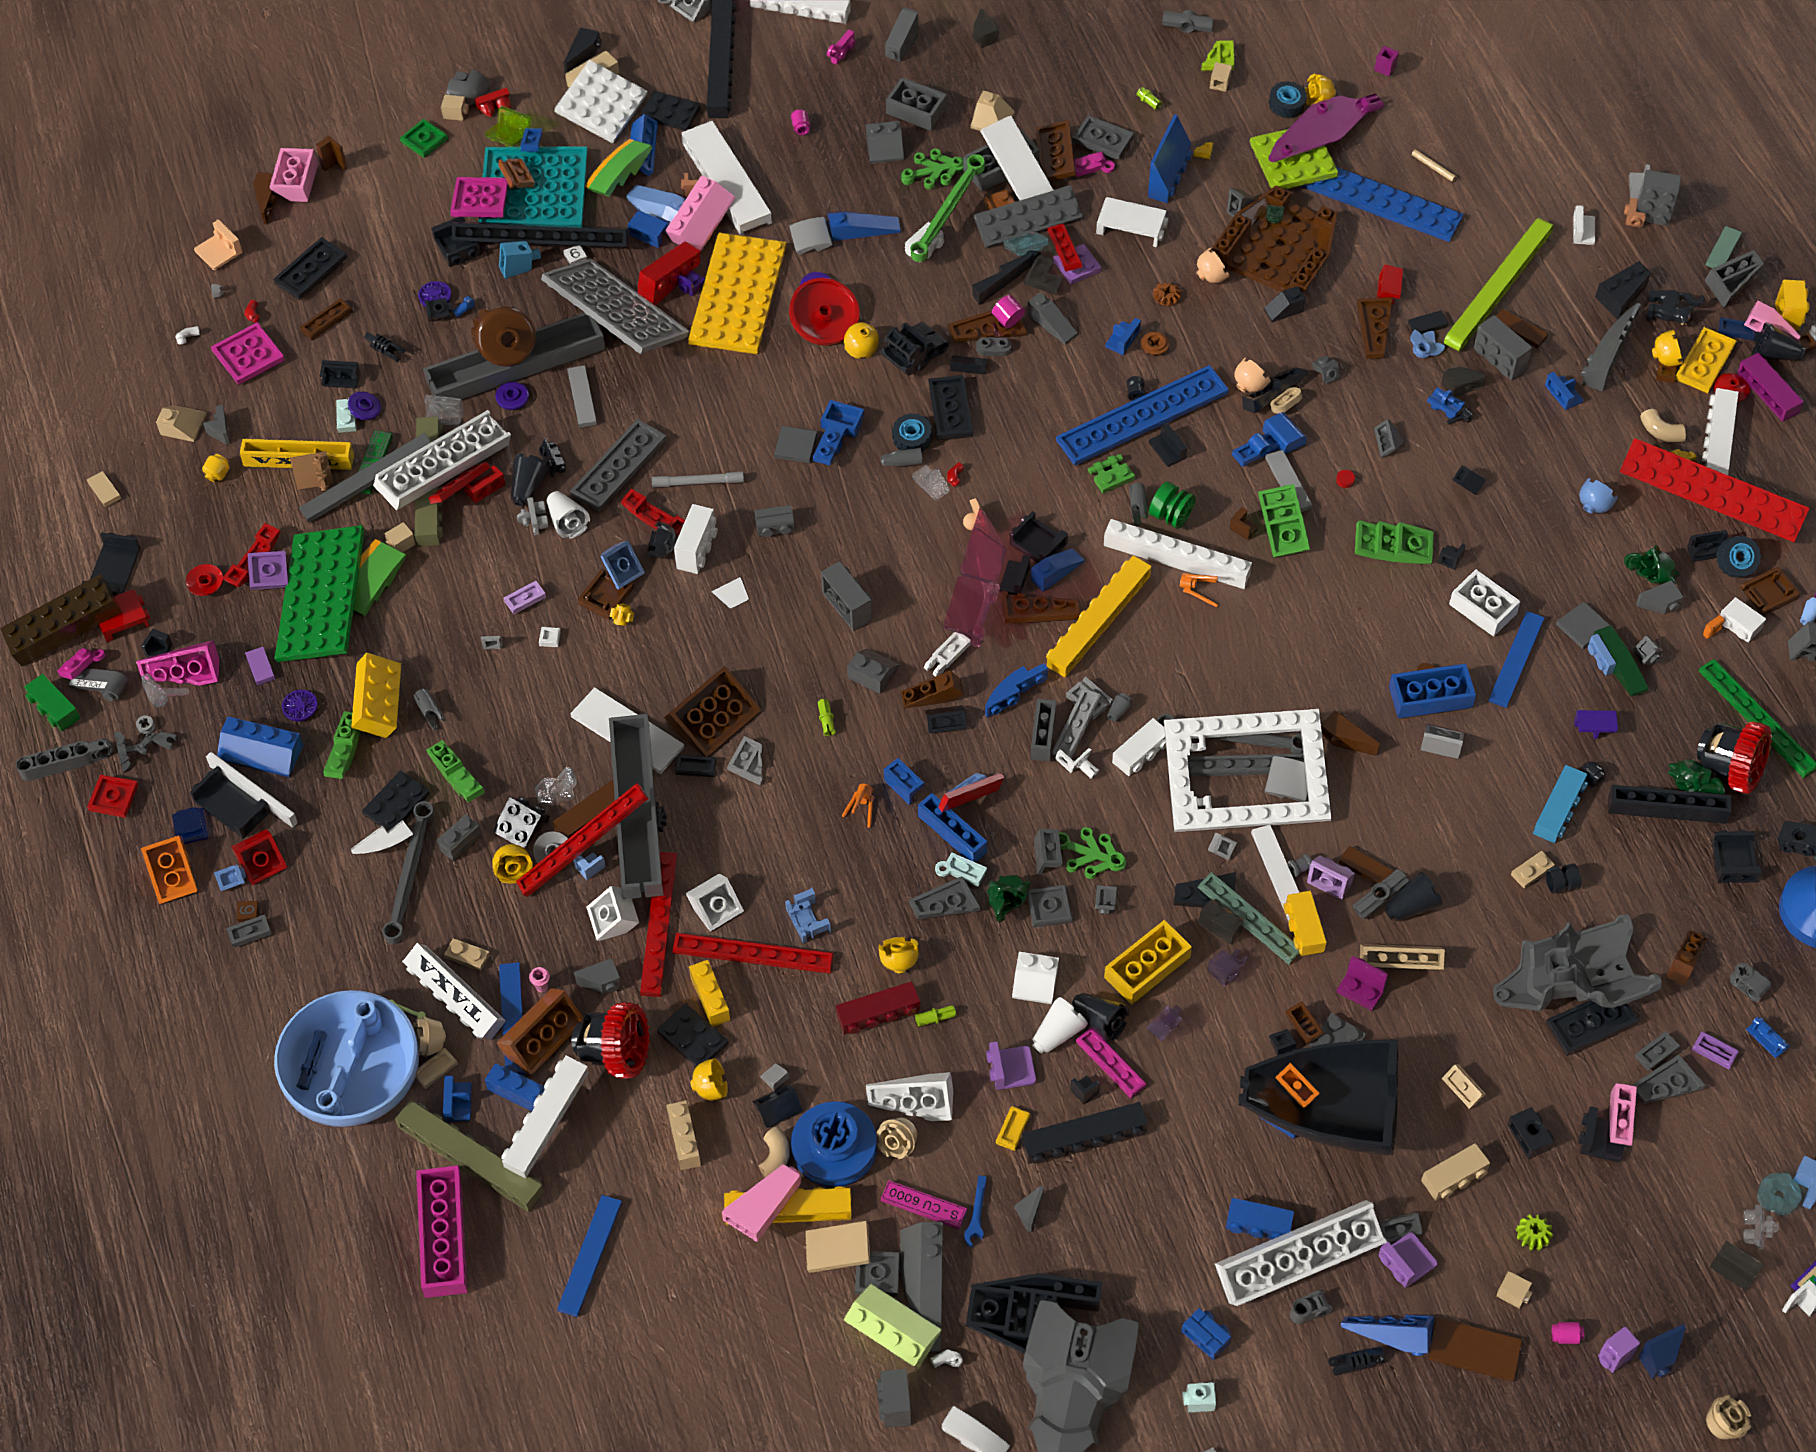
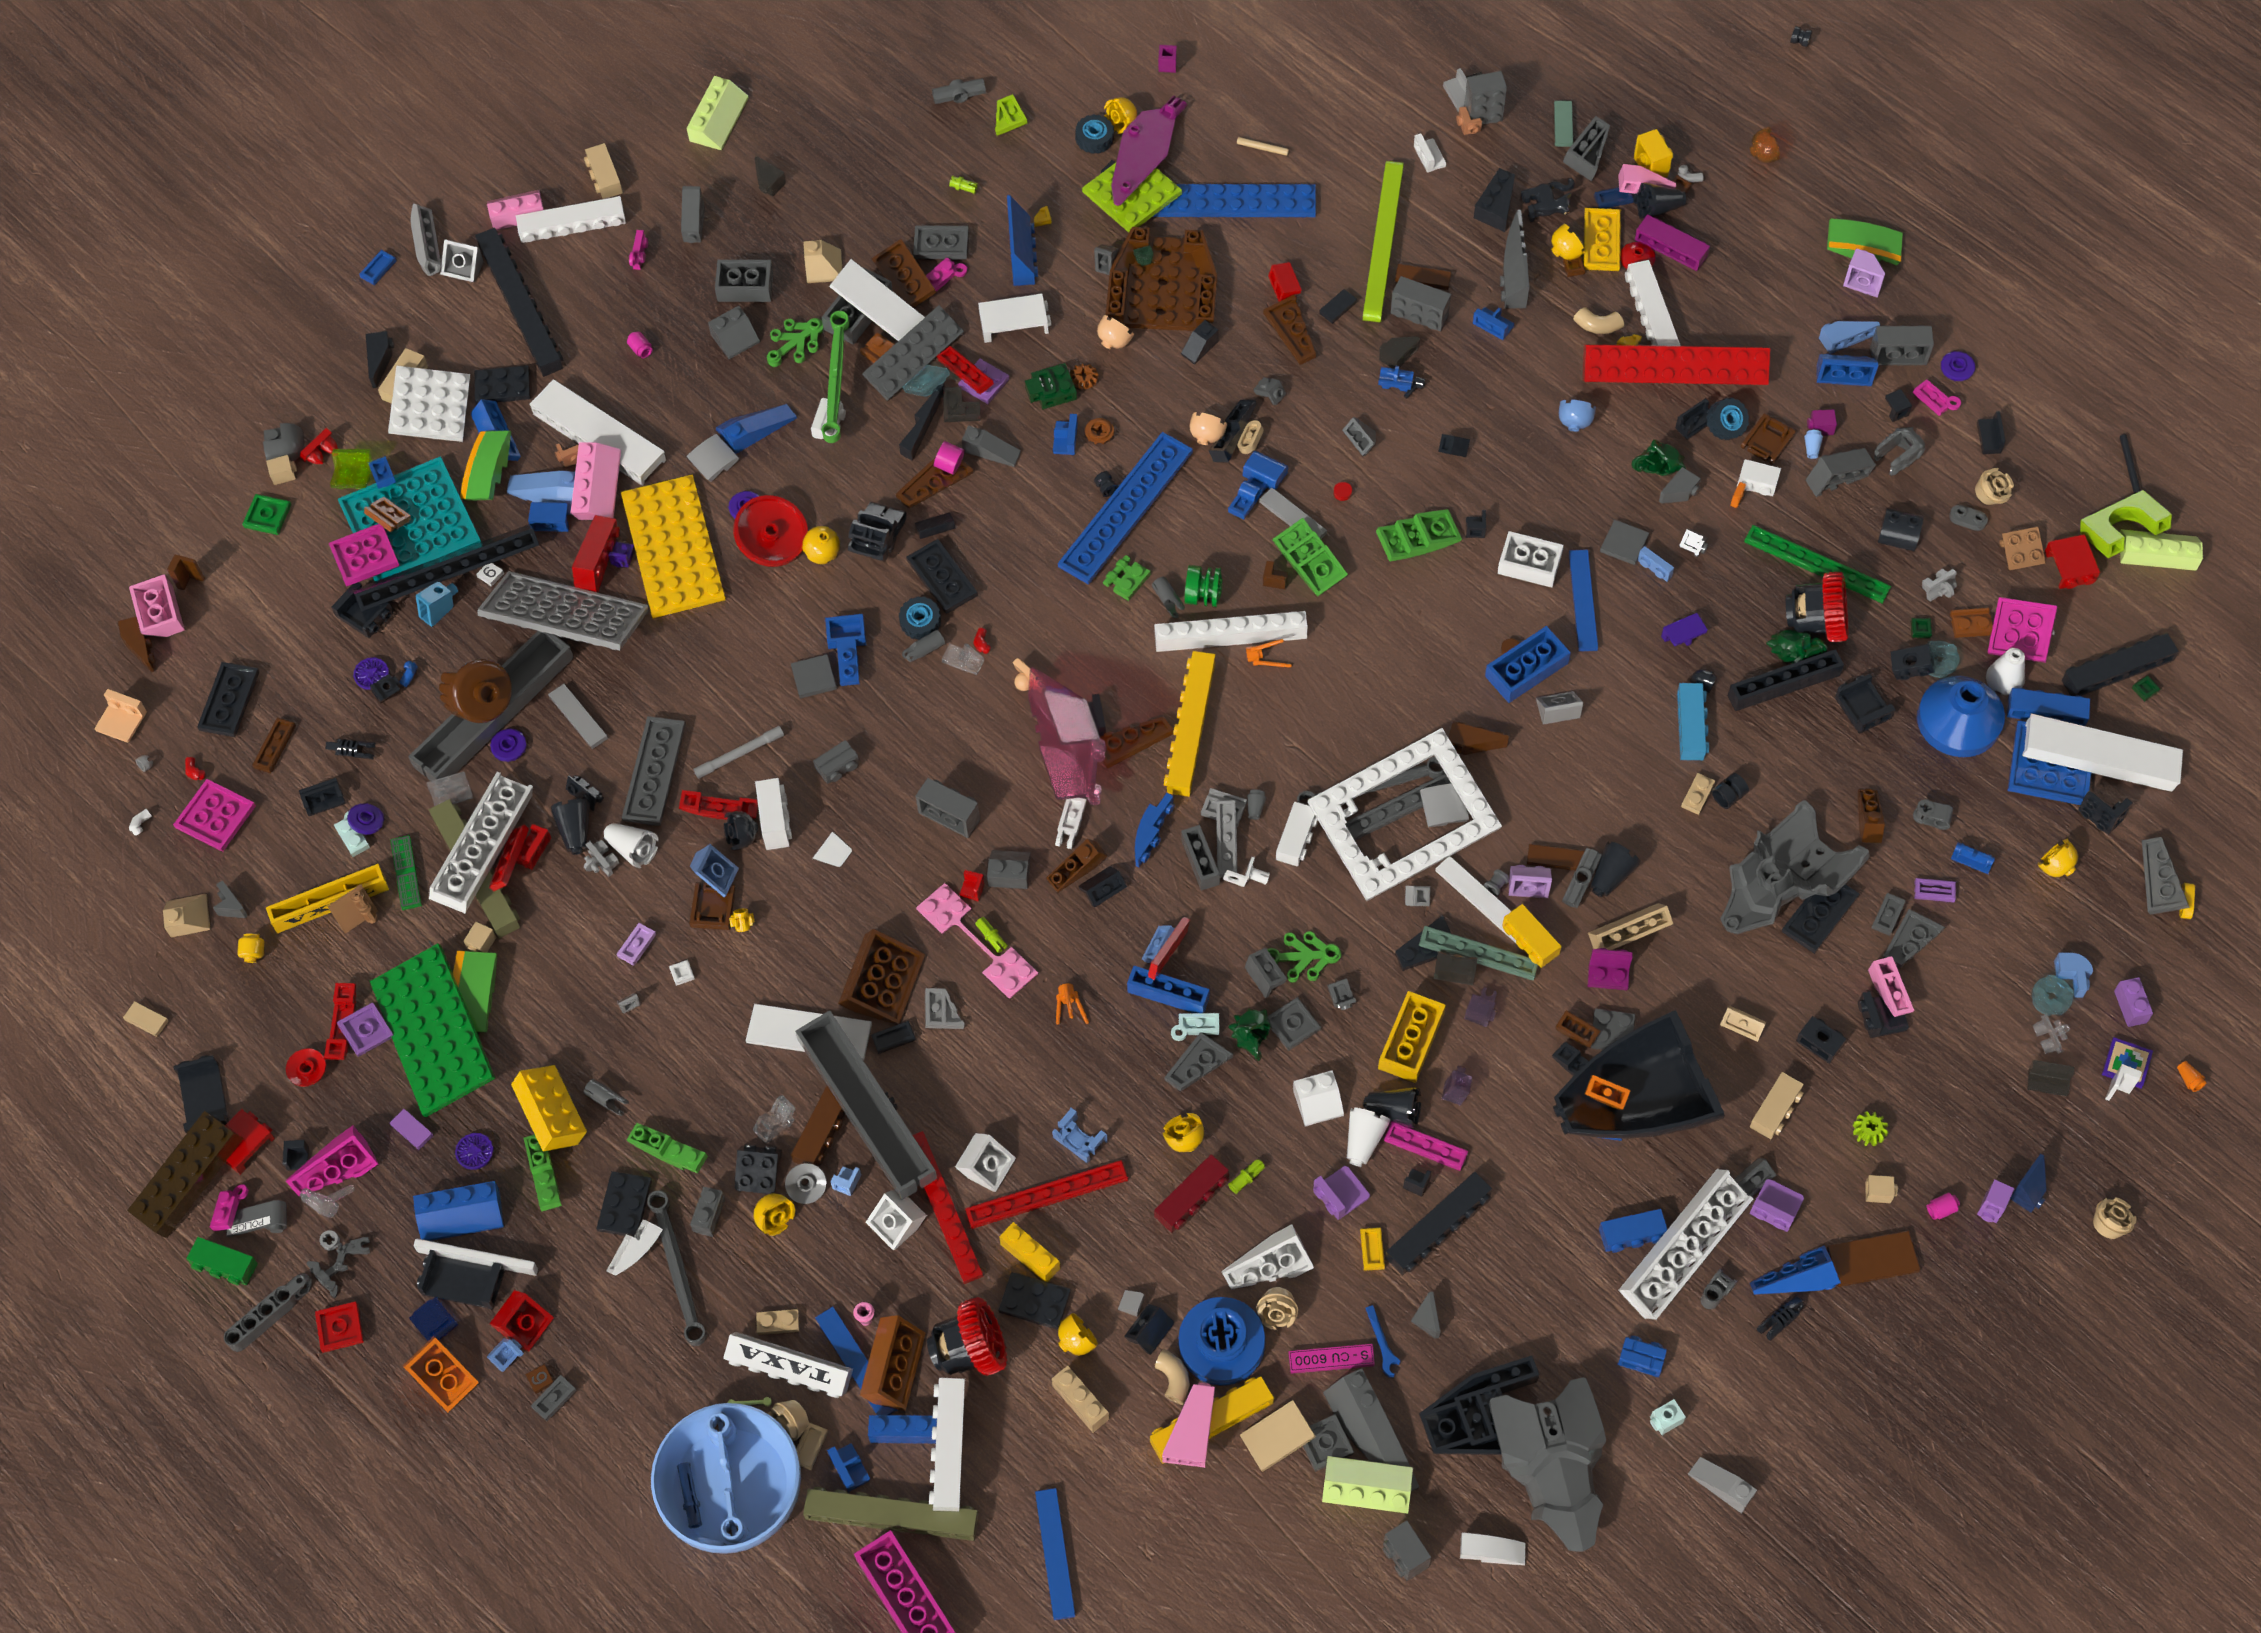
camera: 25 degrees left, 5 degrees up
dark grey tile [299,433,431,523] -> none
red tile [516,783,649,897] -> none
dark grey slope [574,958,622,994] -> none
blue panel [884,758,924,805] -> none
white arm [930,1350,963,1368] -> none
dark grey plate [976,337,1012,356] -> none
black panel [1009,511,1068,563] -> none
blue slope [1031,549,1085,592] -> none
black panel [1149,423,1187,467] -> none
tan brick [1210,62,1232,92] -> none
medium blue plate [1410,330,1445,358] -> none
dark green slope [1594,625,1648,697] -> none
none -> bright pink hinge [916,883,1038,999]
none -> red panel [960,870,985,901]
none -> dark green piece [1025,363,1077,410]

